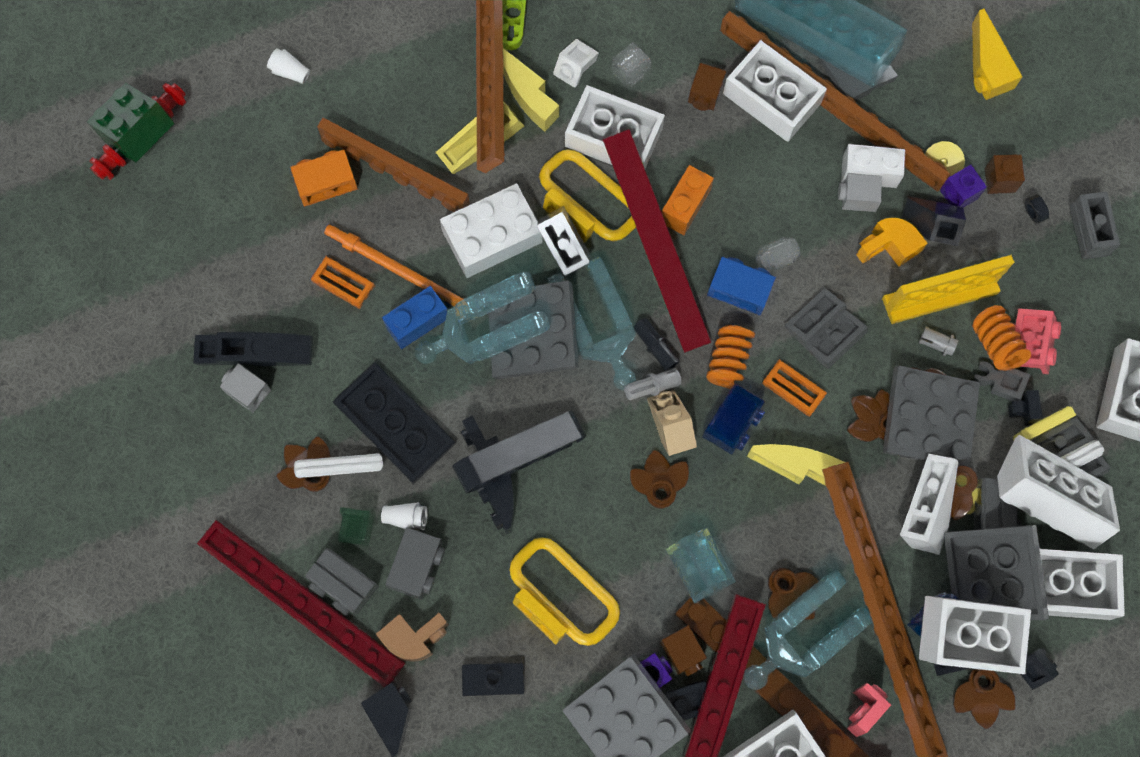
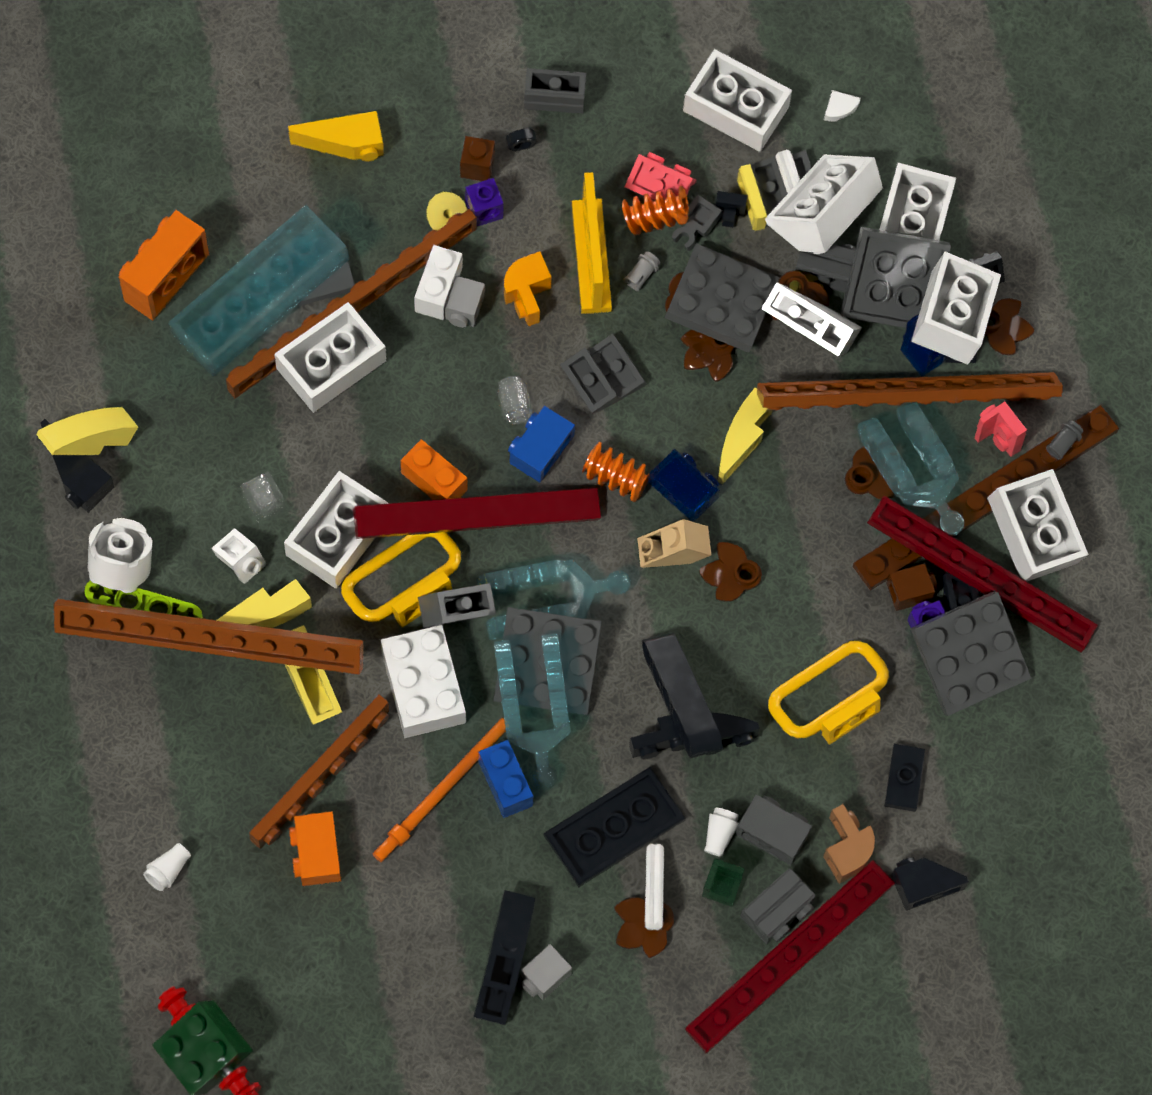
camera: 80 degrees left, 5 degrees down
orange tile [311,256,375,309] -> none
light grey axle [624,368,681,400] -> none
black axle [633,318,680,371] -> none
clear light blue brick [666,528,736,603] -> none
reddish brown brick [688,63,726,111] -> none
orange tile [762,359,827,417] -> none
black slope [901,196,966,246] -> none

